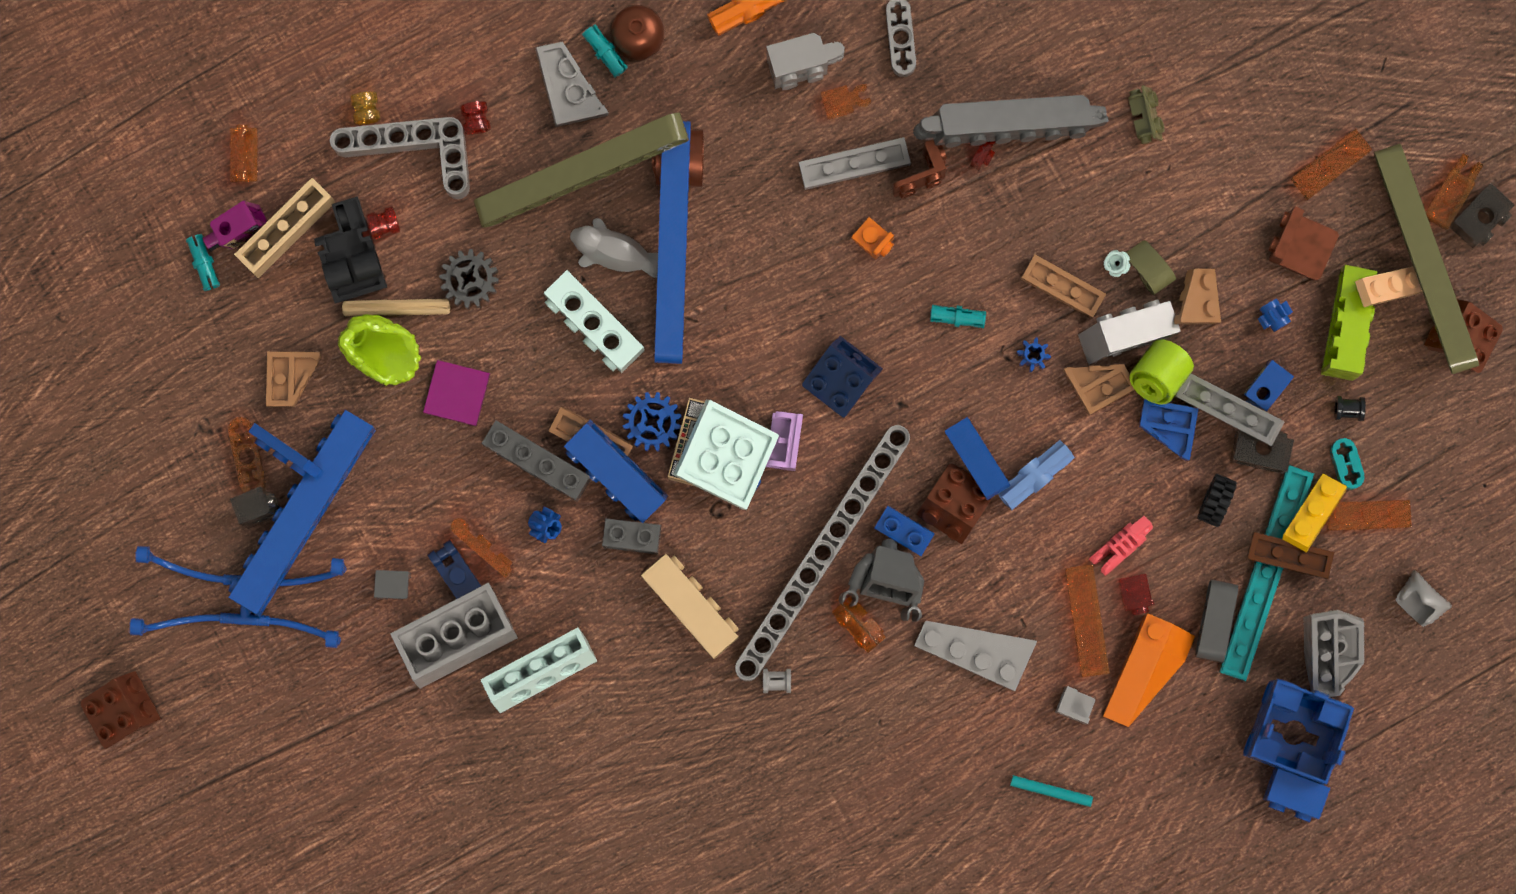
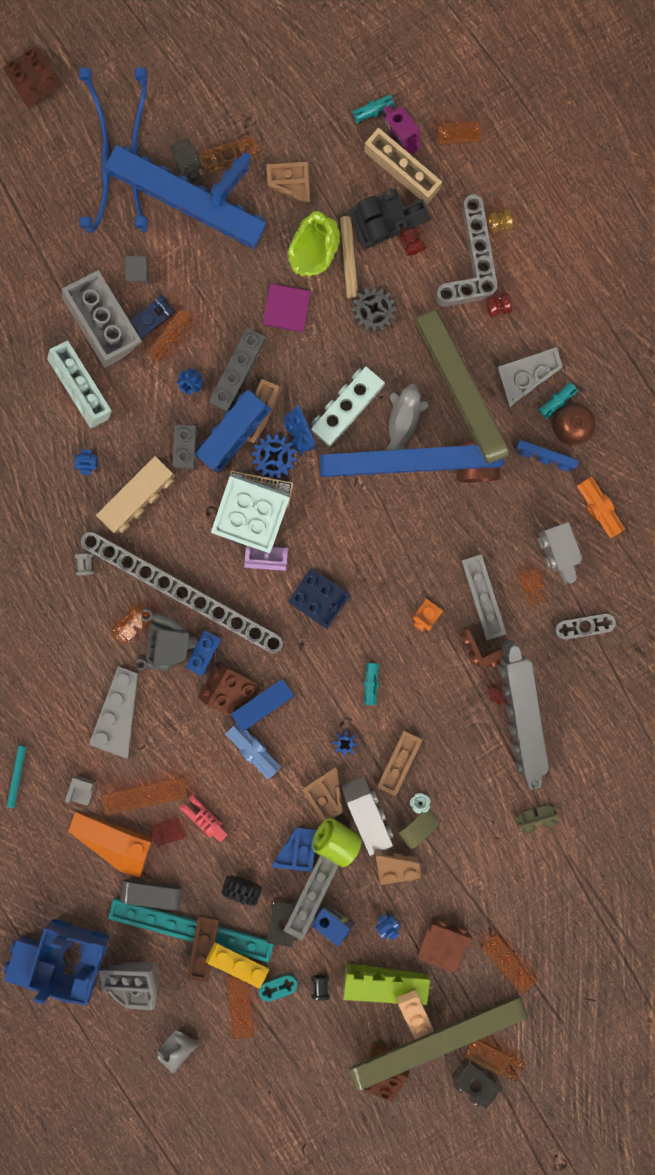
camera: 85 degrees right, 5 degrees up
none -> blue gear [74,449,98,475]
none -> blue hinge [283,405,316,456]
none -> blue plate [514,440,579,472]

